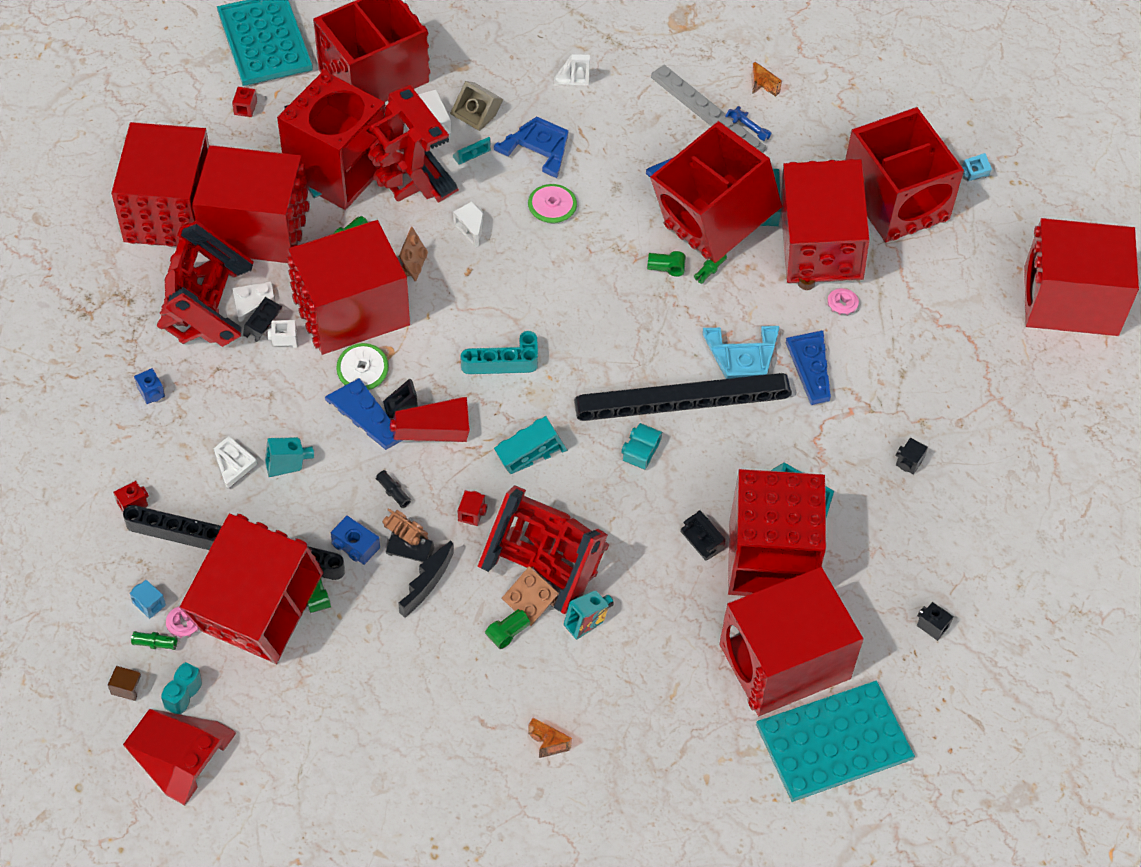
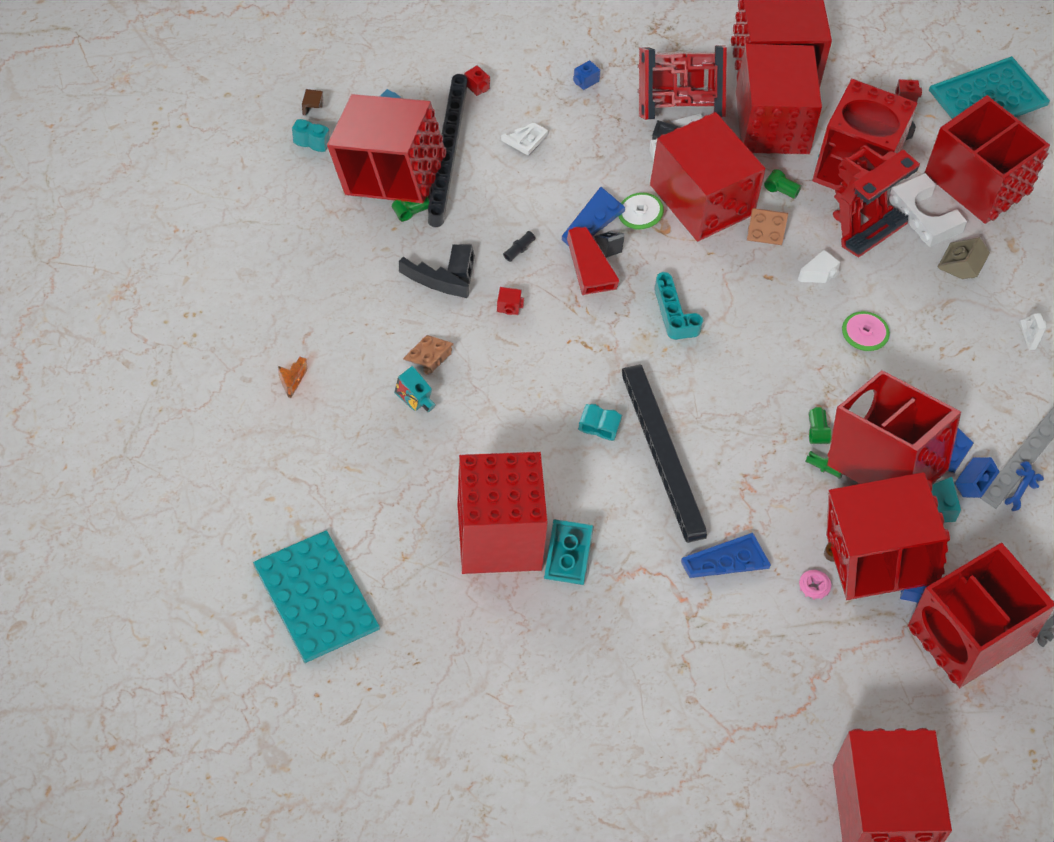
camera: 80 degrees right, 0 degrees up
red wedge [123,709,236,806] -> none
teal torso [265,437,314,477] -> none
blue brick [330,515,380,565] -> none
nougat hinge [382,508,429,546] -> none
teal slope [453,137,491,165] -> none
red container [477,485,609,614] -> none
green piece [485,609,530,649] -> none
blue wing [494,116,569,178] -> none
teal wedge [494,416,568,475] -> none
medium azure wing [702,326,779,379] -> none
red container [719,567,864,717] -> none
black brick [895,437,928,475] -> none
black brick [917,602,954,641] -> none
medium azure brick [962,153,992,181] -> none

